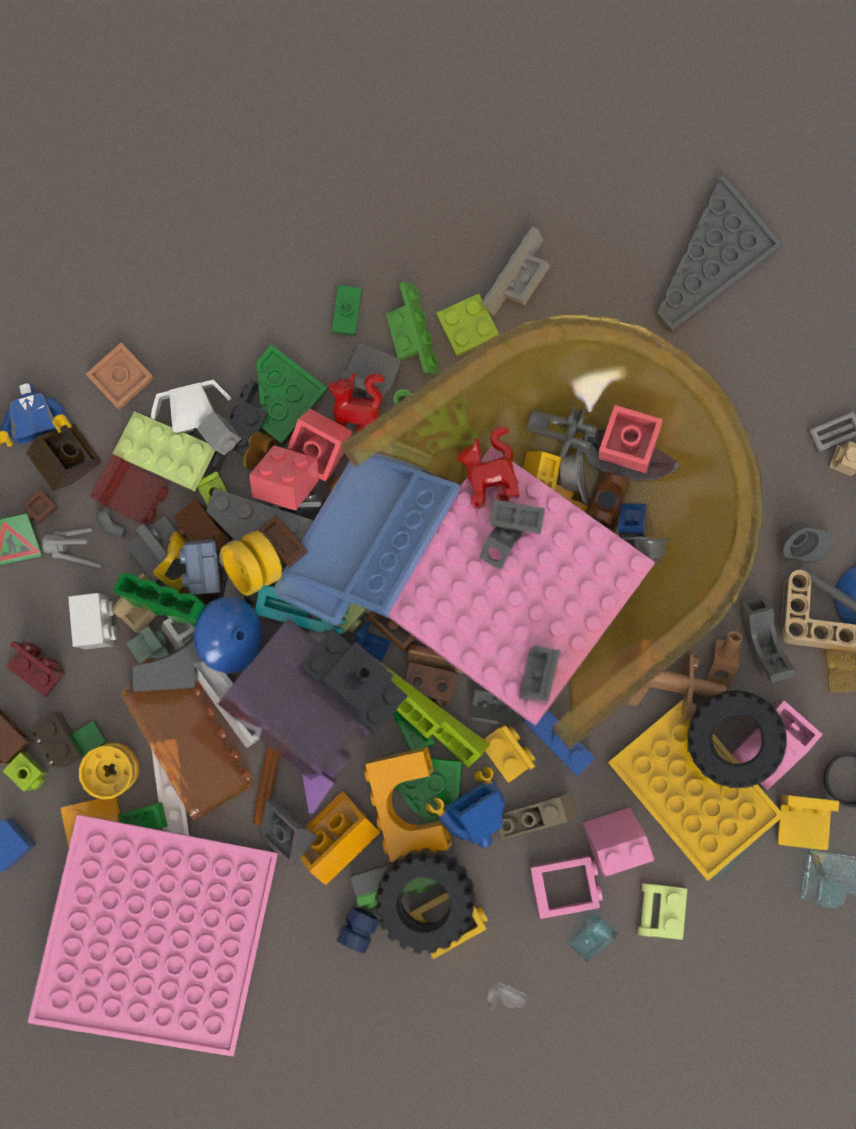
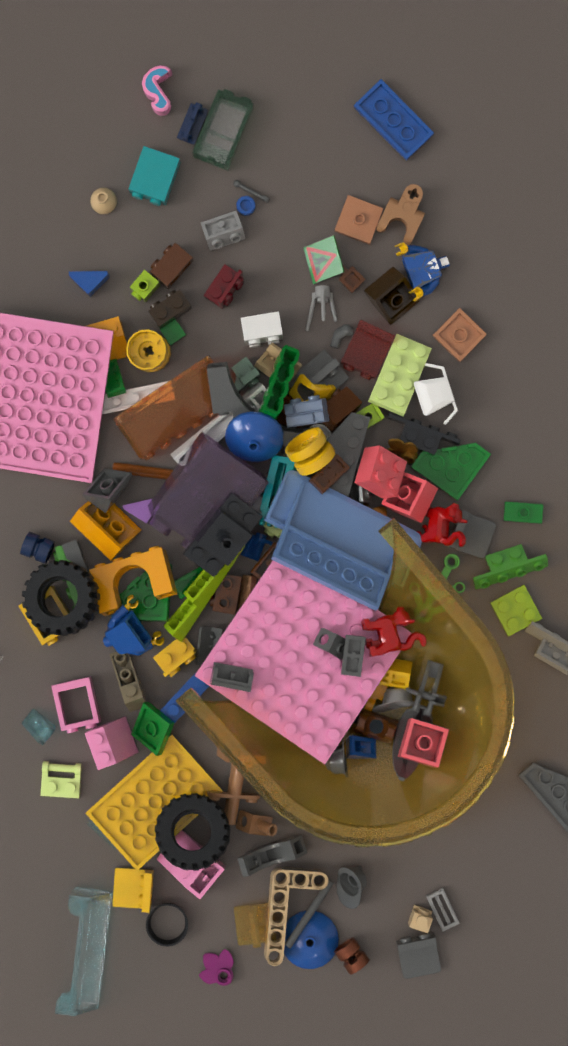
camera: 90 degrees right, 5 degrees up
light grey brick [197,412,241,455] -> none
none -> green plate [131,701,174,756]

